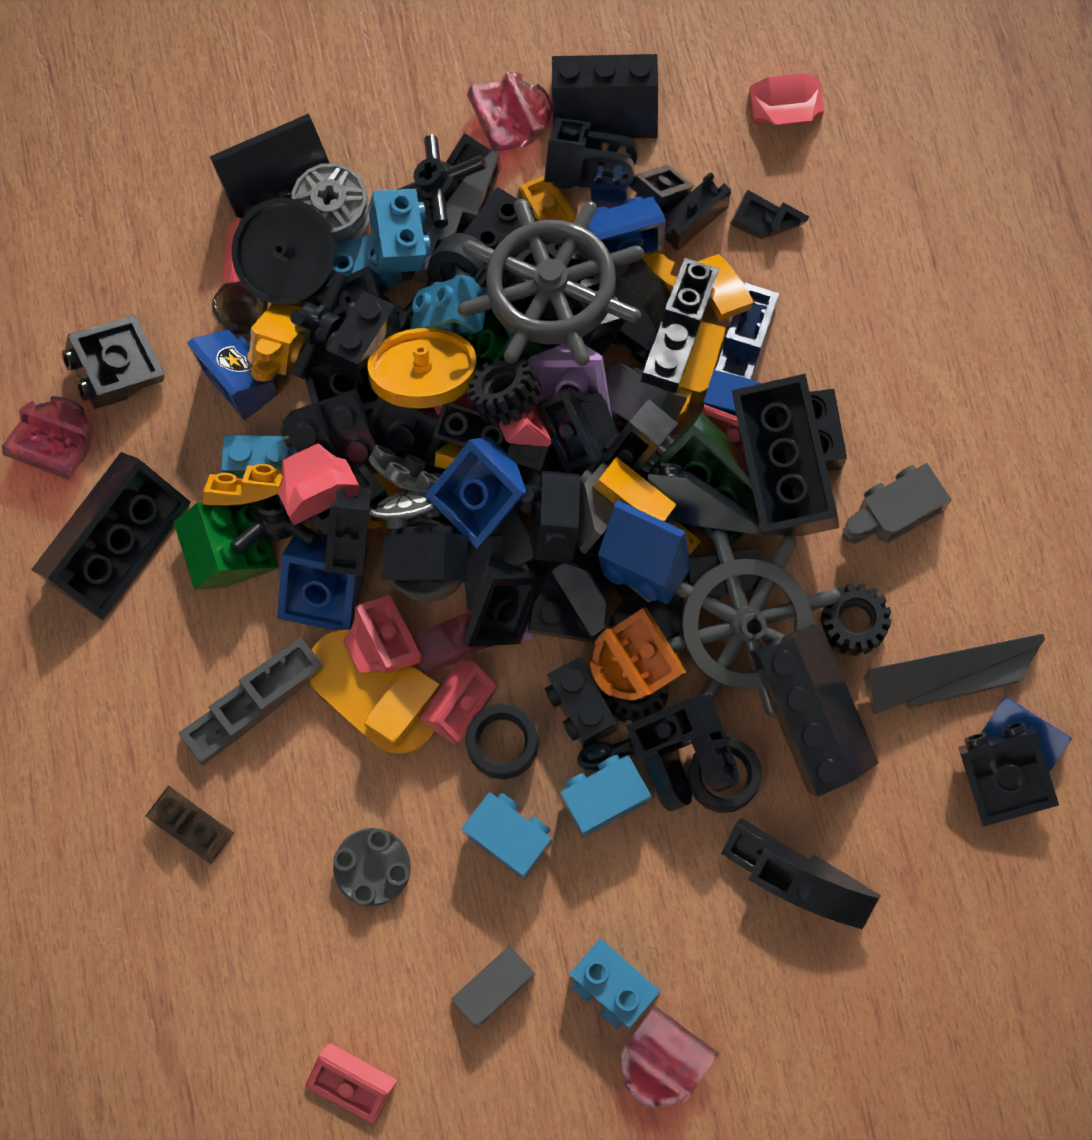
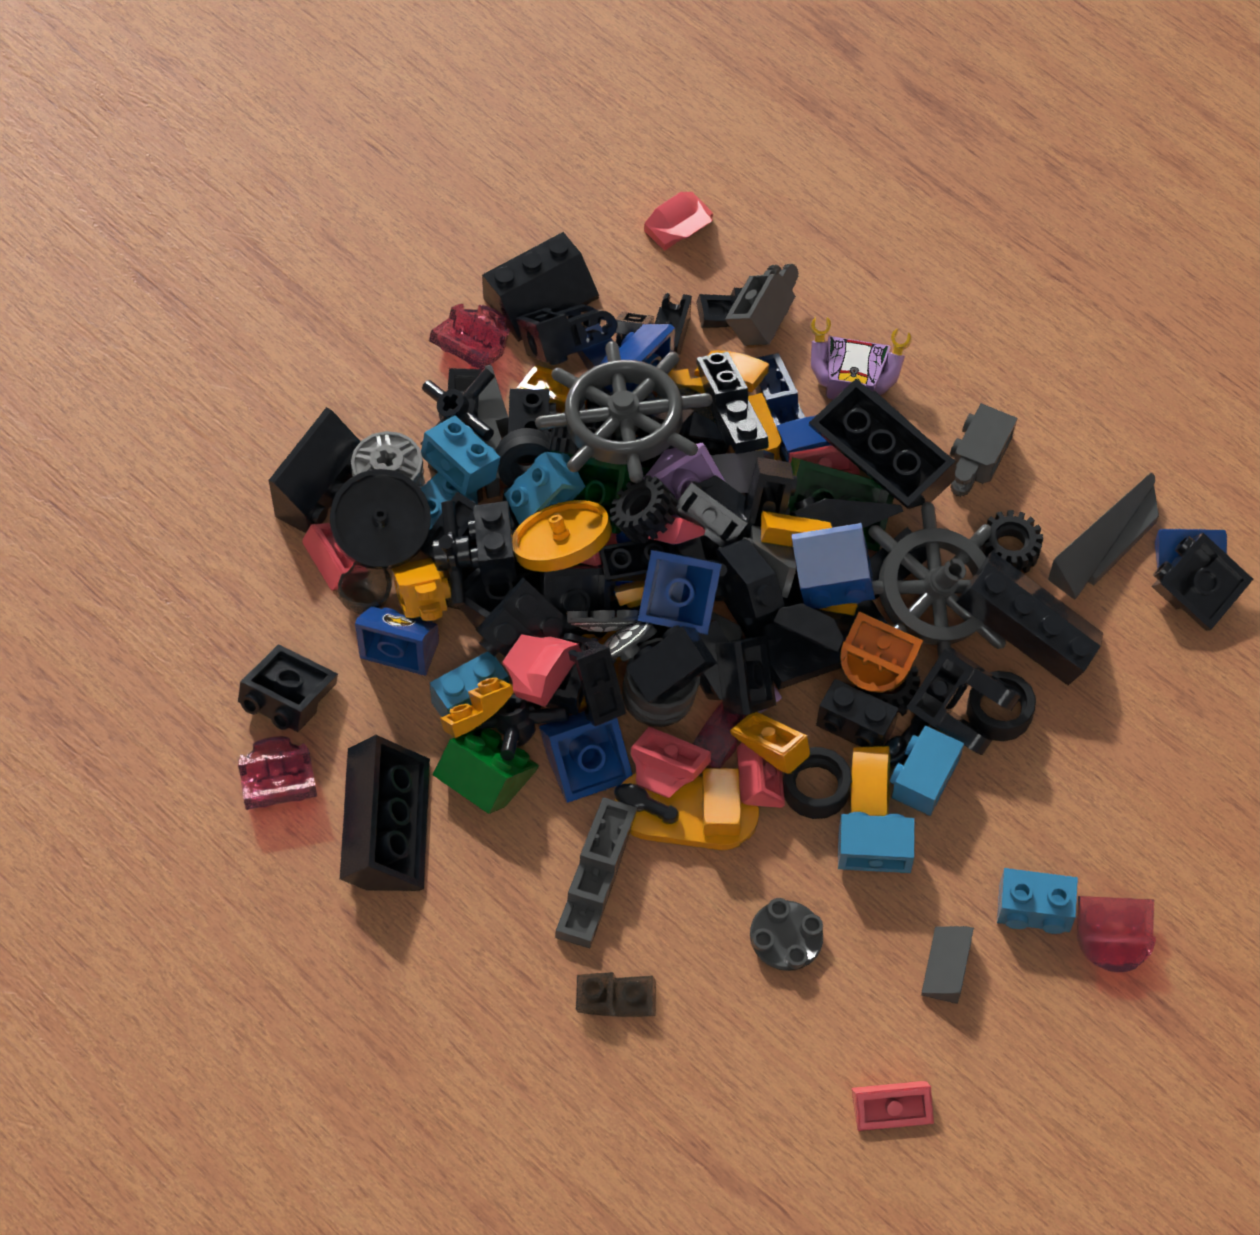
camera: 40 degrees left, 15 degrees down
black slope [721,818,881,929] -> none
none -> black piece [614,783,679,824]
none -> dark grey hinge [725,264,799,346]
none -> light orange slope [730,712,810,774]
none -> torso [810,317,912,399]
none -> light orange slope [851,746,891,816]

